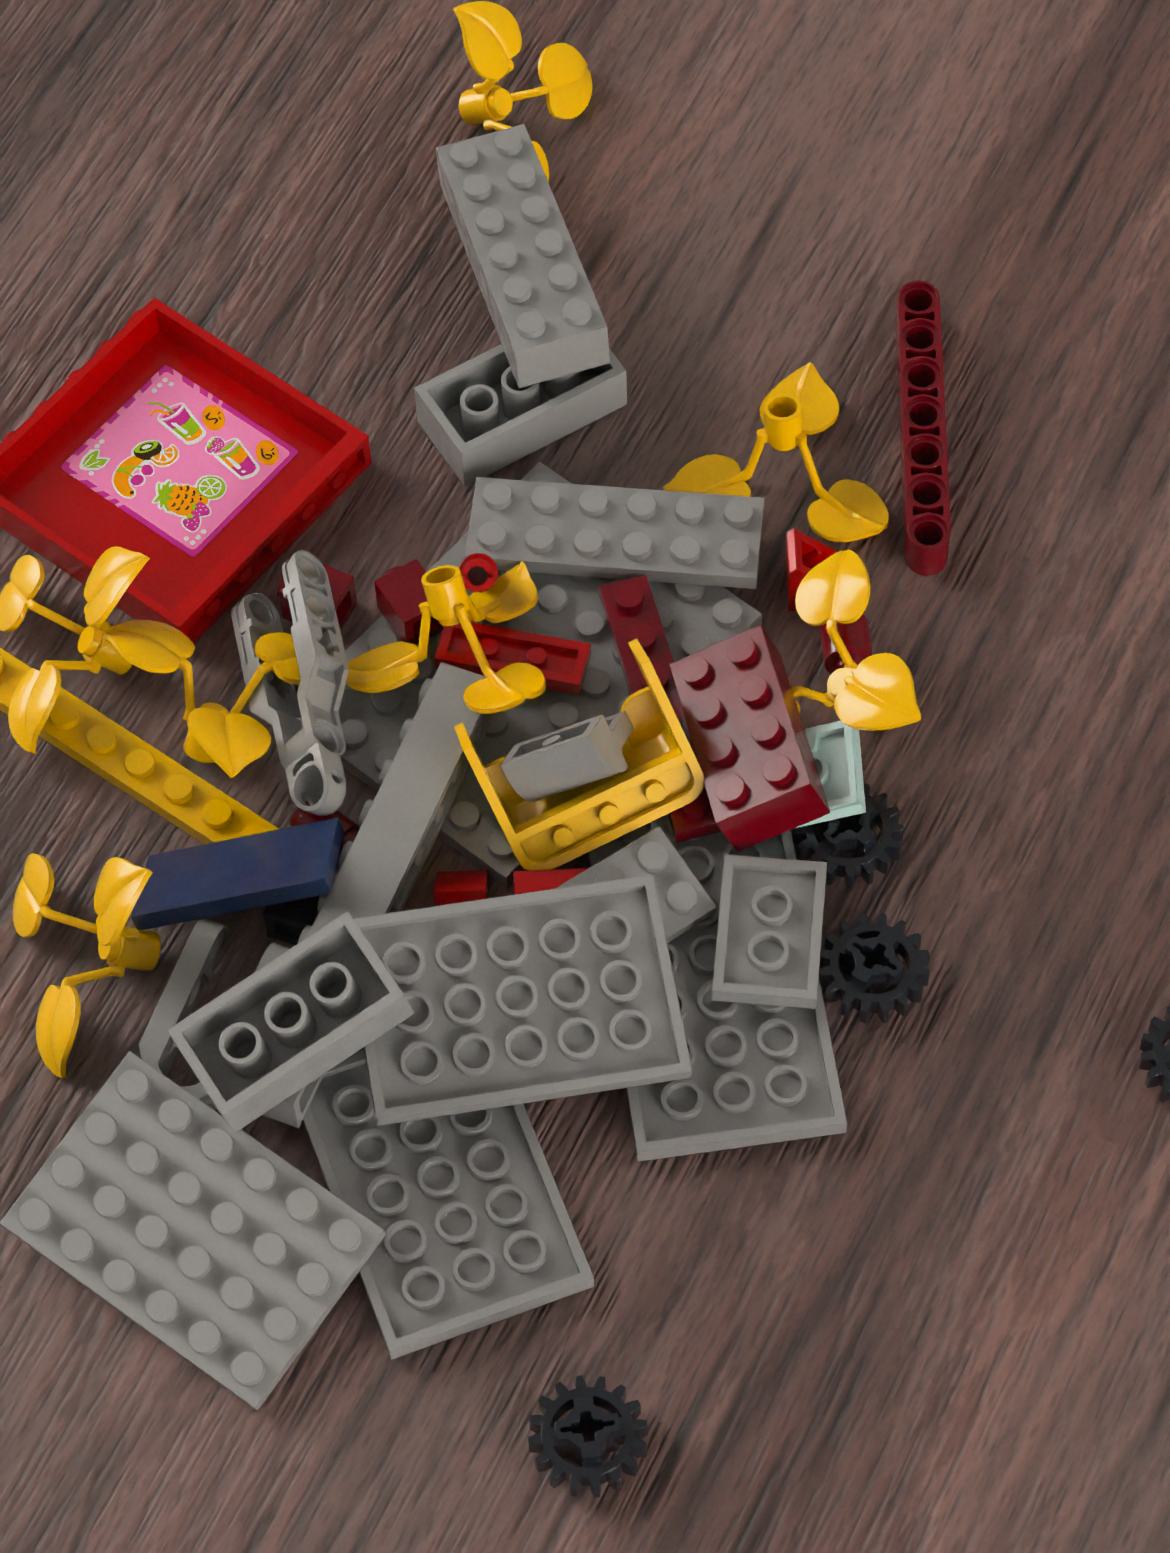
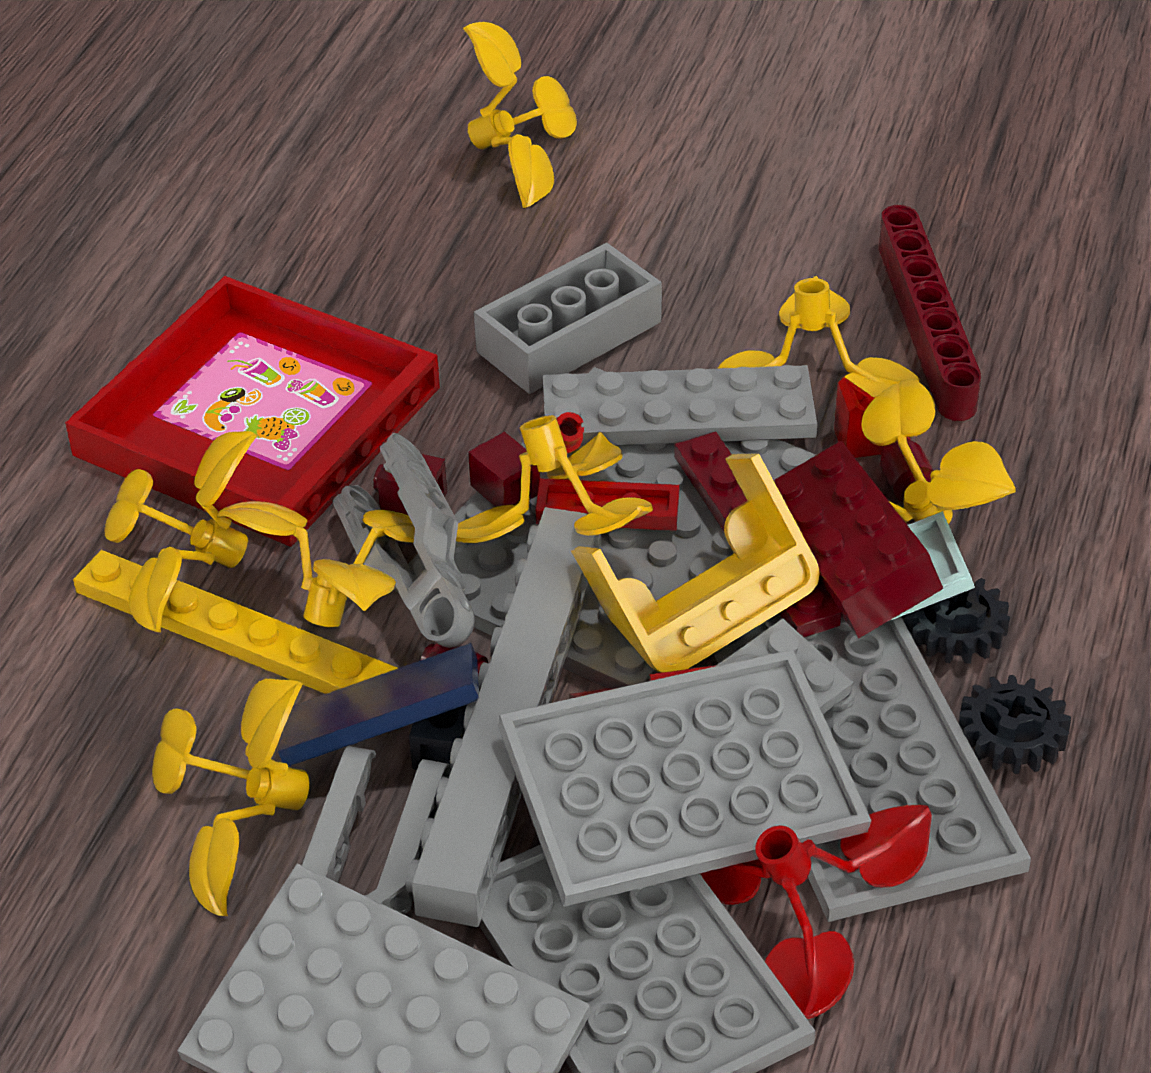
camera: 10 degrees left, 15 degrees down
light grey brick [167,911,414,1133] -> none
light grey brick [436,124,610,388] -> none
light grey brick [500,711,634,802] -> none
light grey plate [712,854,827,1009] -> none
none -> red plant [700,805,932,1019]

